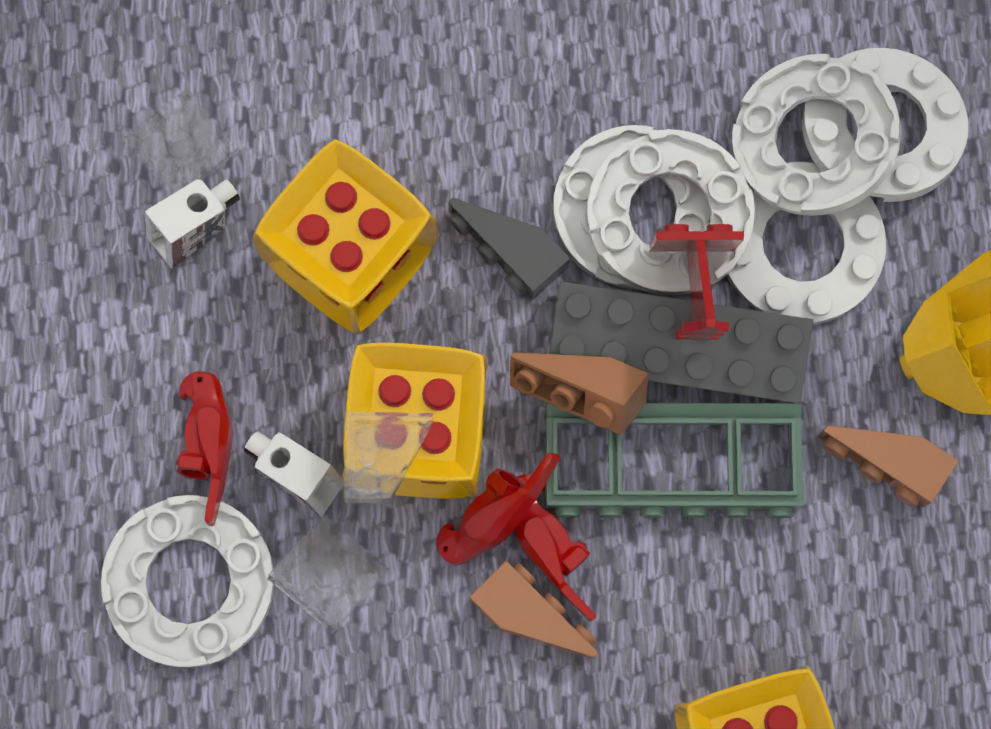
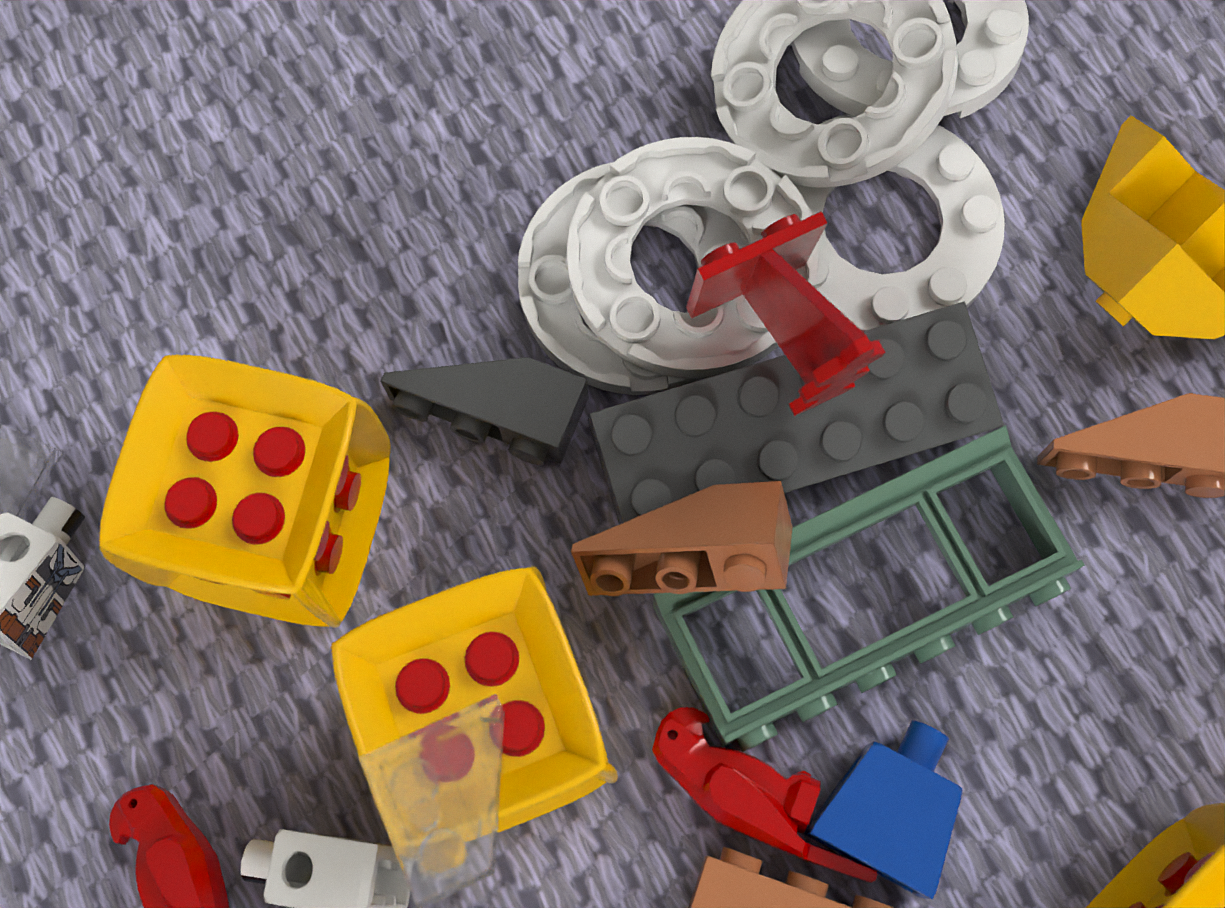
camera: 20 degrees left, 5 degrees down
red animal [436,453,560,565] -> none
none -> blue torso [804,720,962,899]

